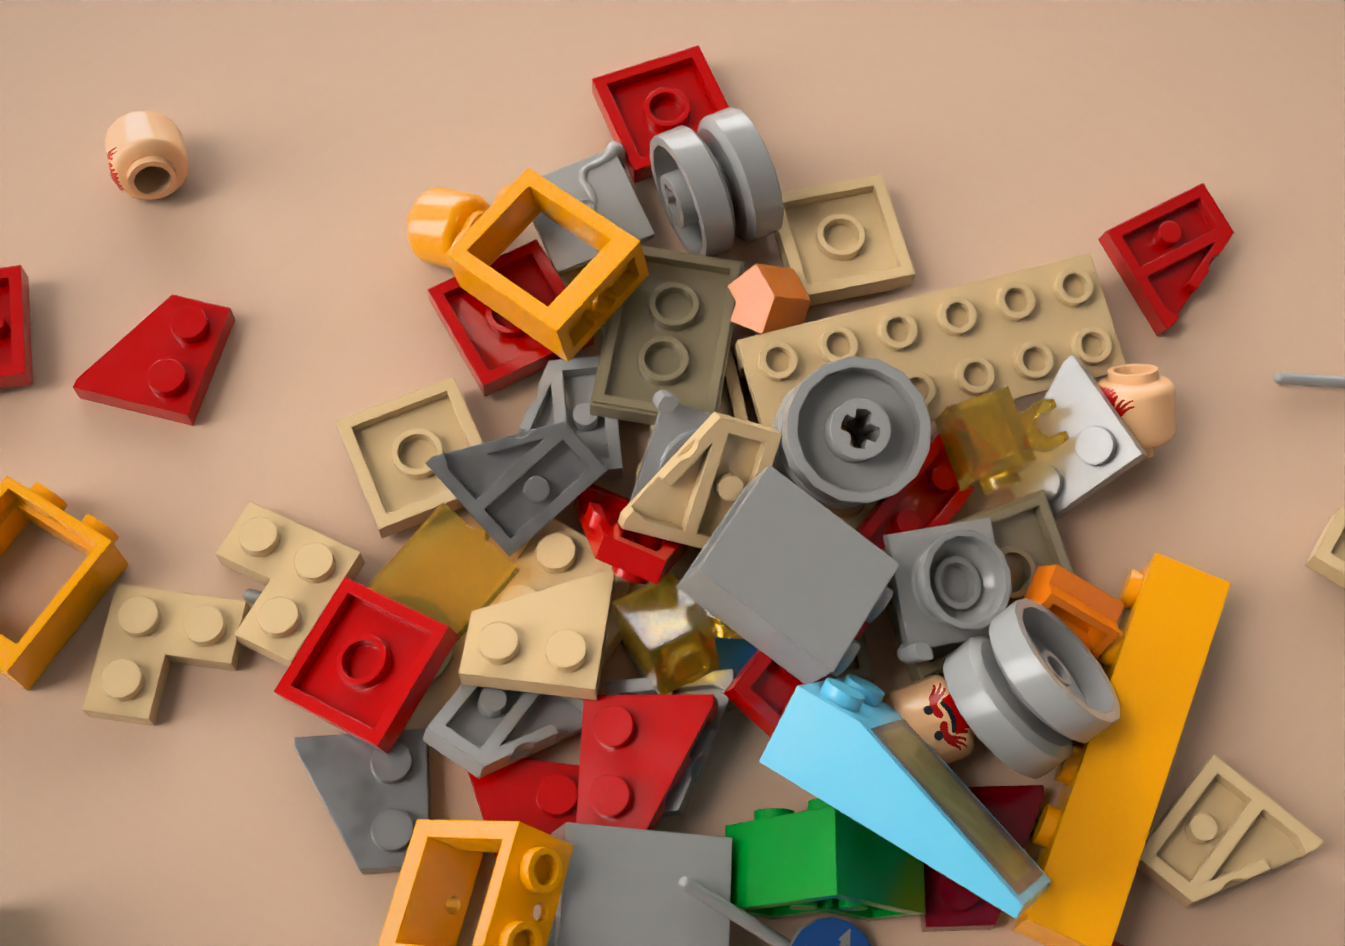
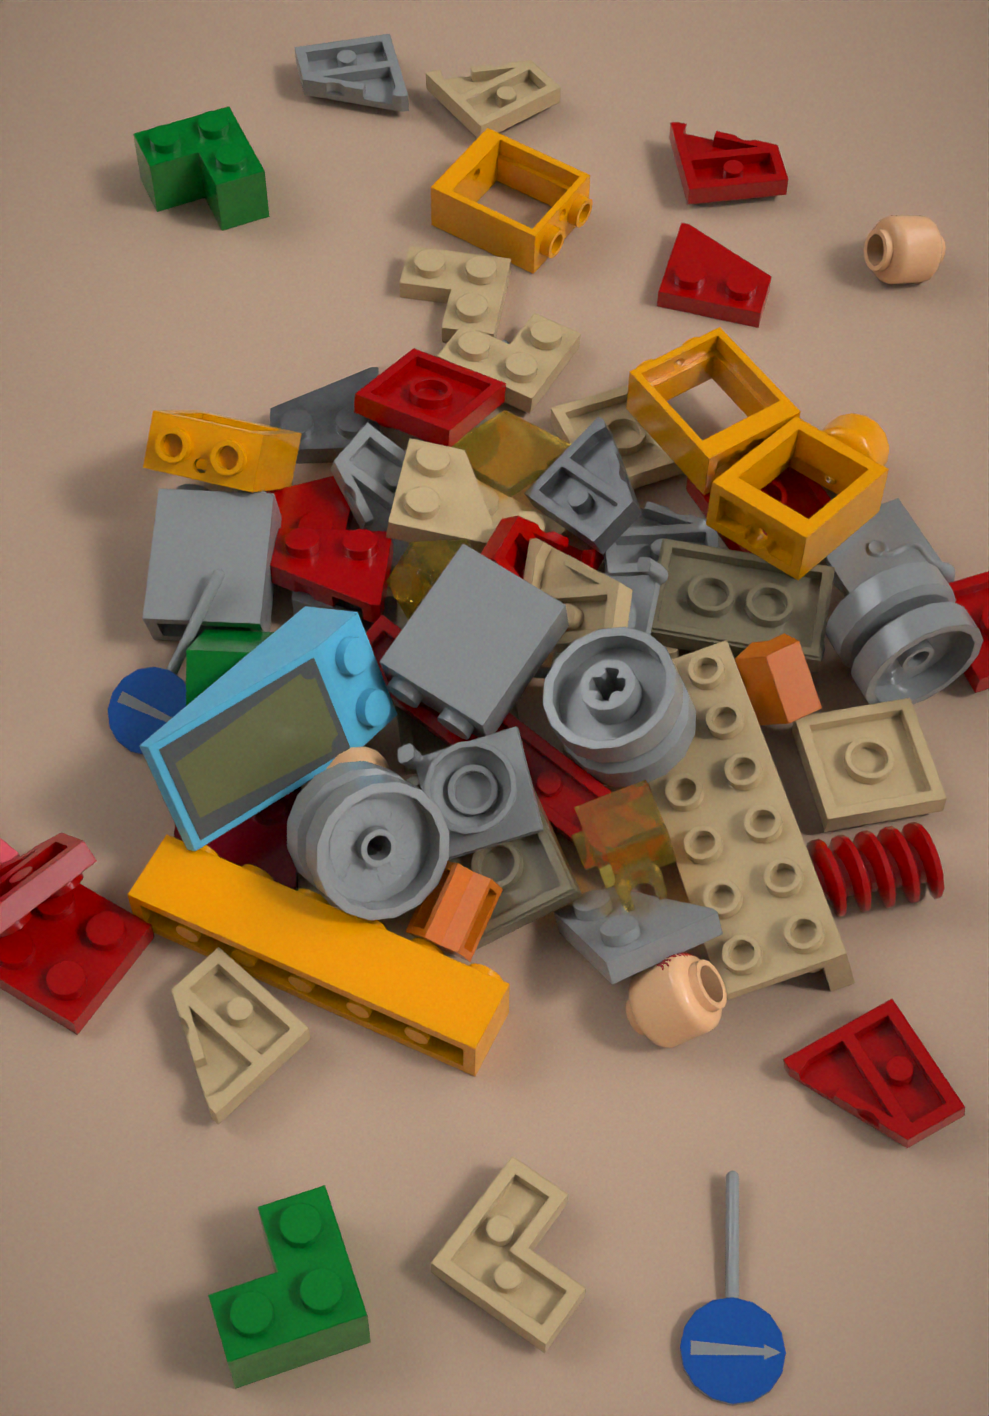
camera: 95 degrees right, 10 degrees down
none -> light orange window [626,327,801,495]
none -> red piece [806,822,945,917]

